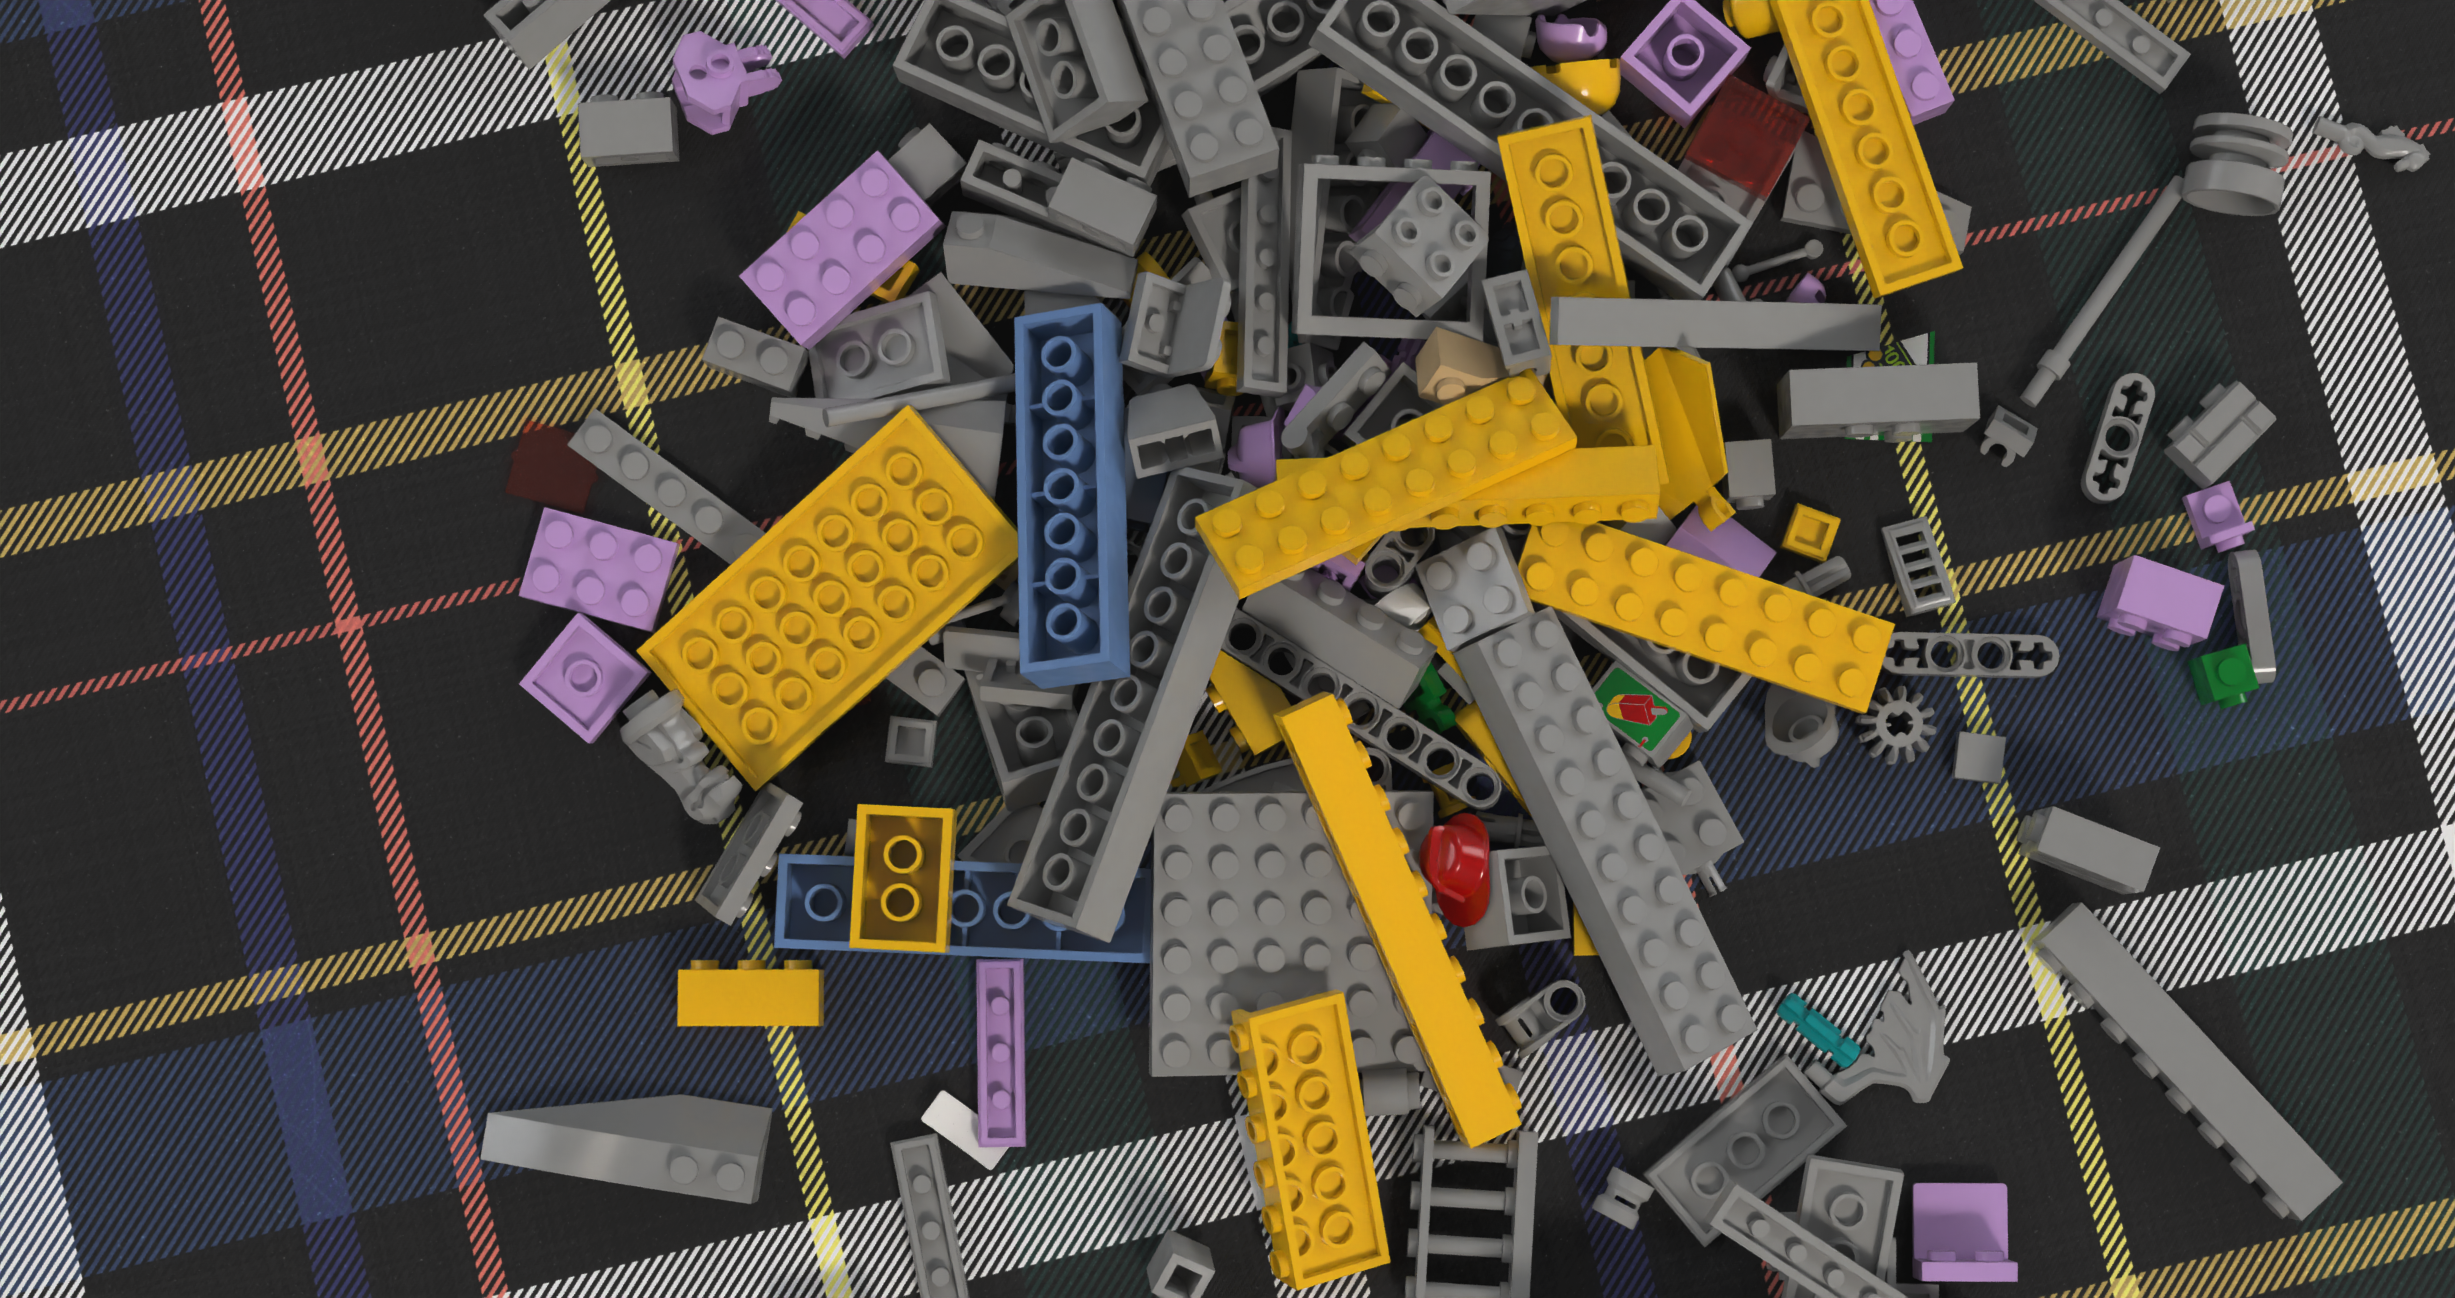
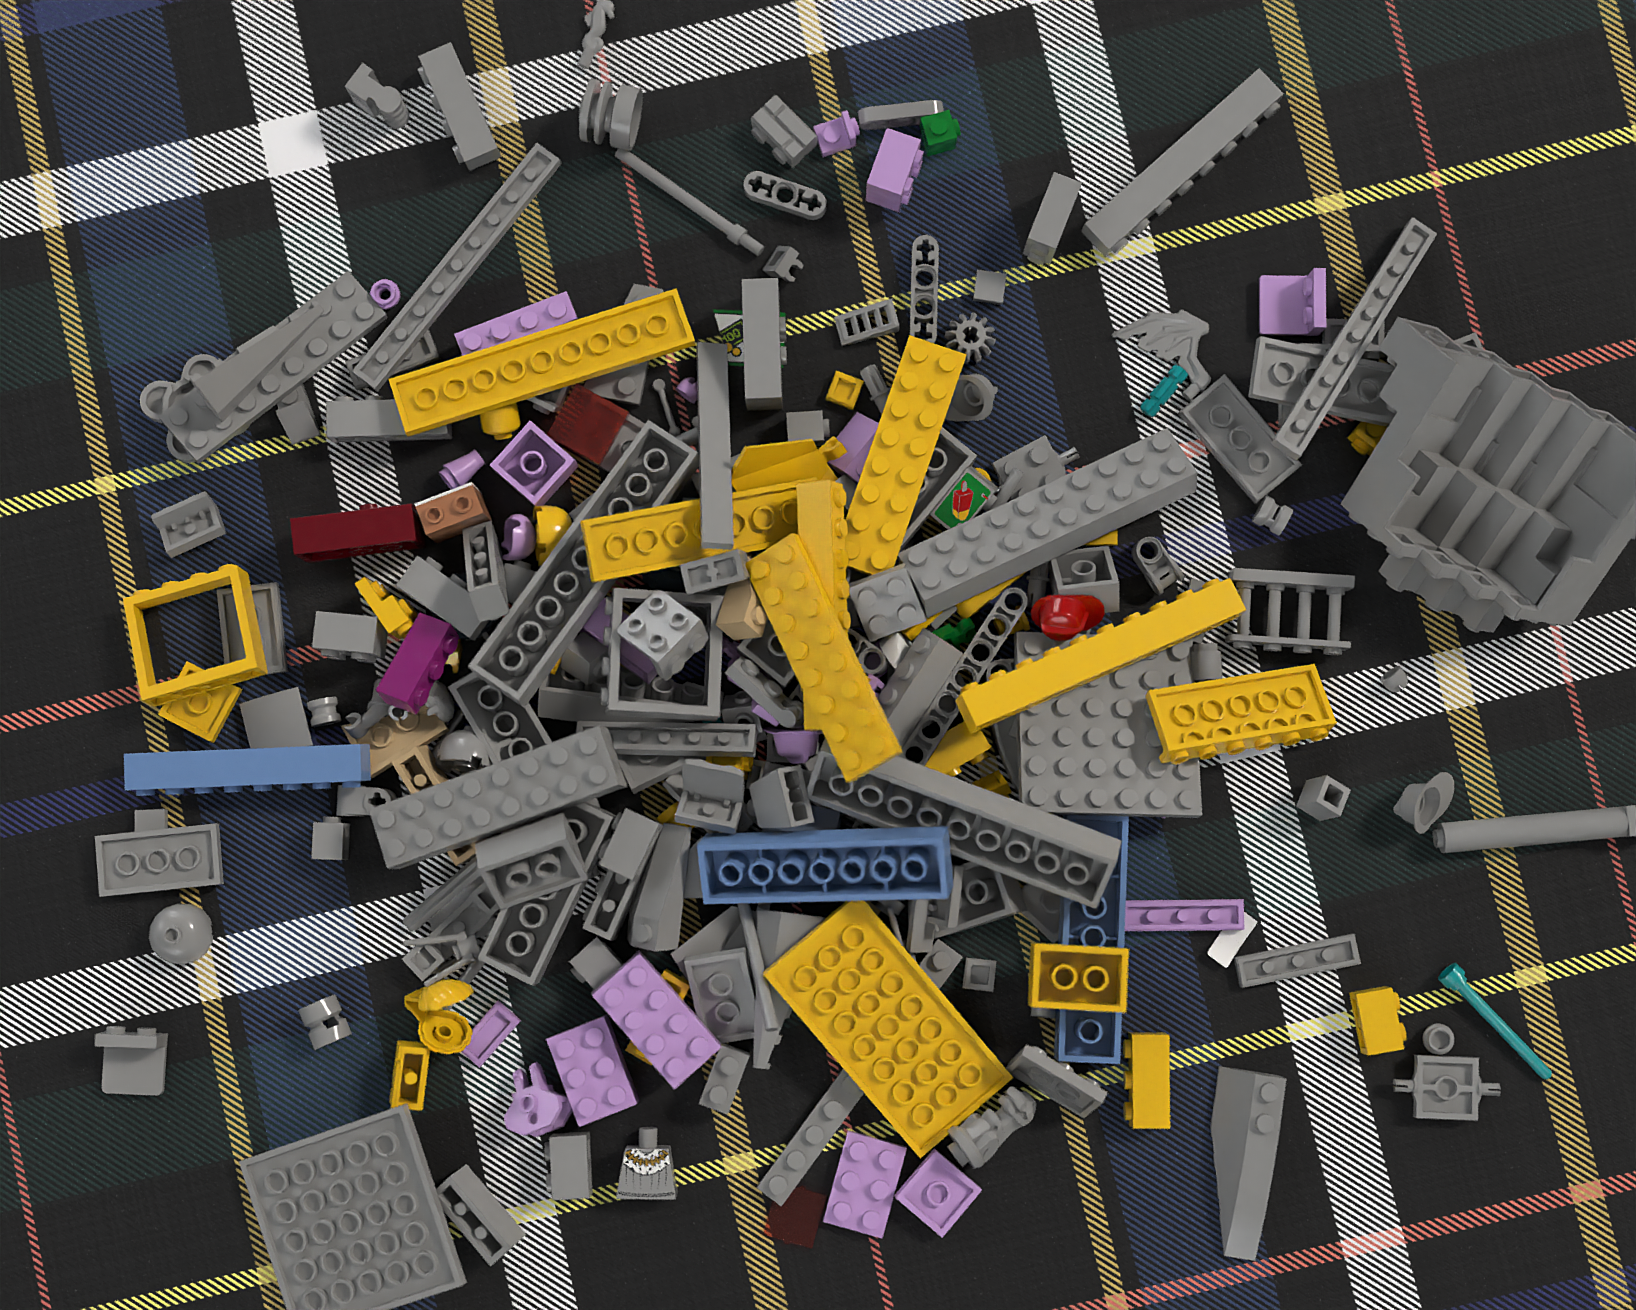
camera: 90 degrees left, 0 degrees up
none -> lavender brick [546,1014,640,1127]
none -> light grey torso [616,1127,677,1200]

